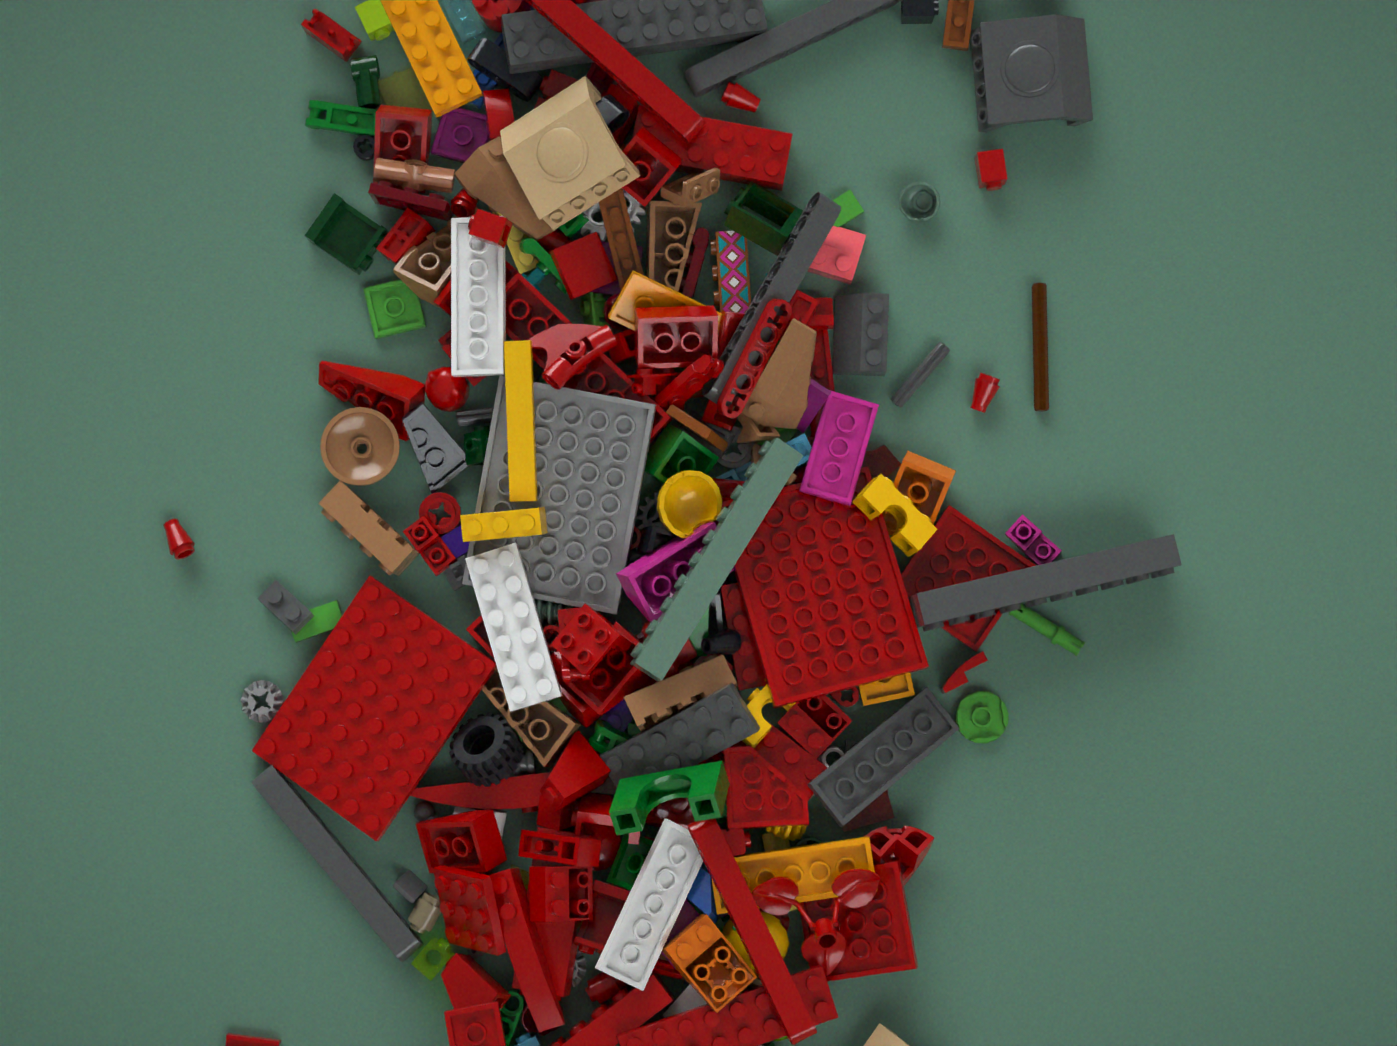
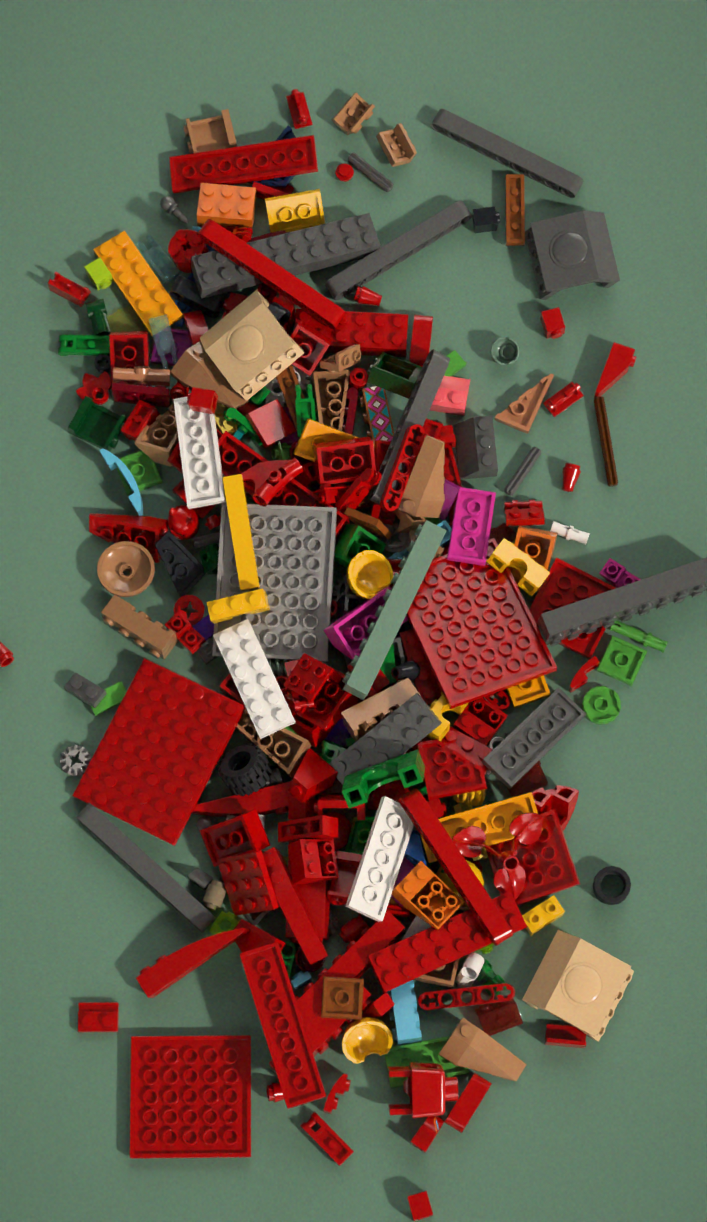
camera: 10 degrees left, 10 degrees down
none -> red plate [76,371,112,405]
none -> medium azure slope [99,448,143,516]
none -> red slope [136,928,250,998]
none -> clear light blue hinge [148,314,178,369]
none -> red plate [204,514,221,530]
none -> green hinge [295,384,316,438]
none -> red brick [348,368,368,391]
none -> red beam [409,315,433,367]
none -> nougat wing [495,374,554,434]
none -> red plate [504,499,545,526]
none -> yellow brick [522,895,565,936]
none -> red hinge [543,382,584,417]
none -> white pin [550,521,590,545]
none -> black tyre [593,866,631,905]
none -> red slope [594,342,637,398]
none -> bright green tile [596,635,647,686]

